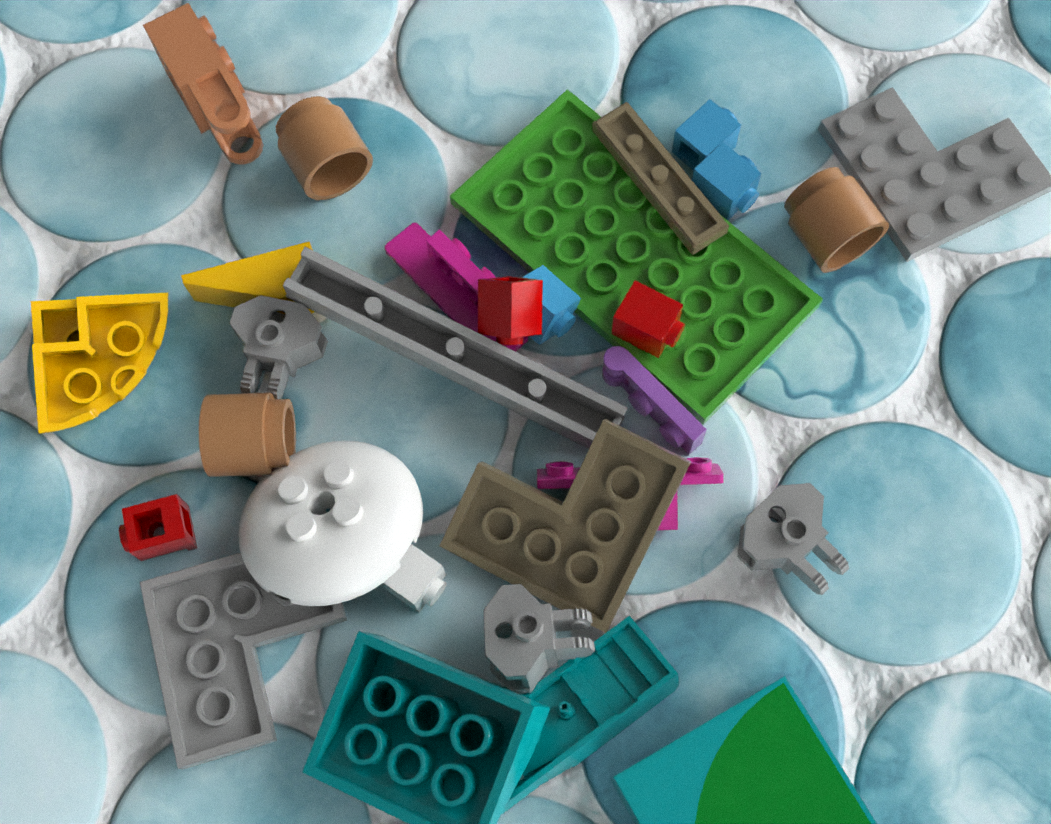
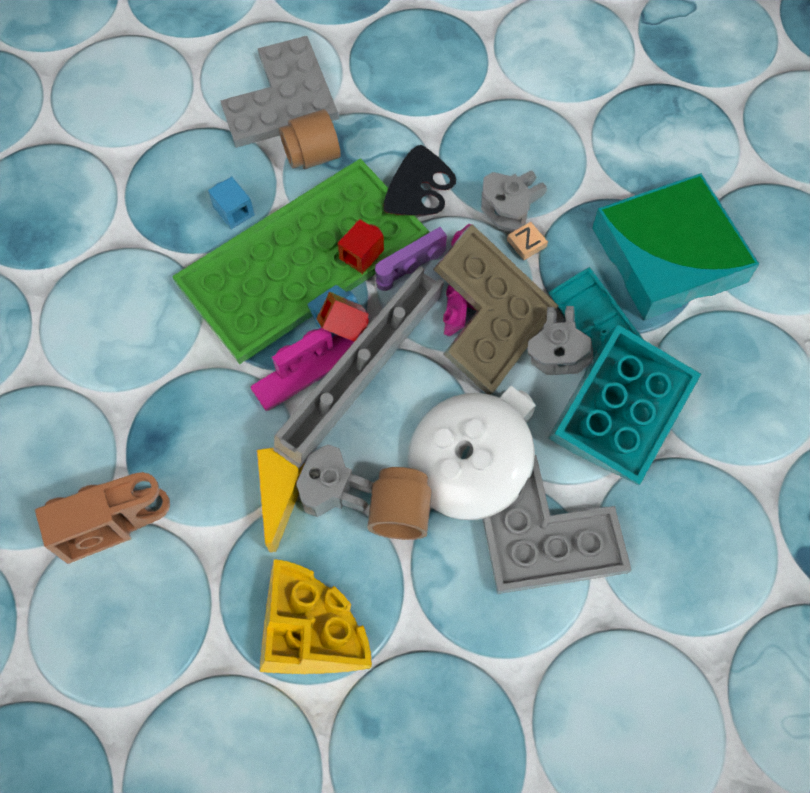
camera: 85 degrees left, 5 degrees down
red brick [119,494,197,561] -> none
medium nougat piece [276,96,373,200] -> none
dark tan tile [592,102,729,255] -> none
dark azure brick [692,142,762,220] -> none
none -> black piece [384,145,457,215]
none -> light nougat tile [507,222,548,260]

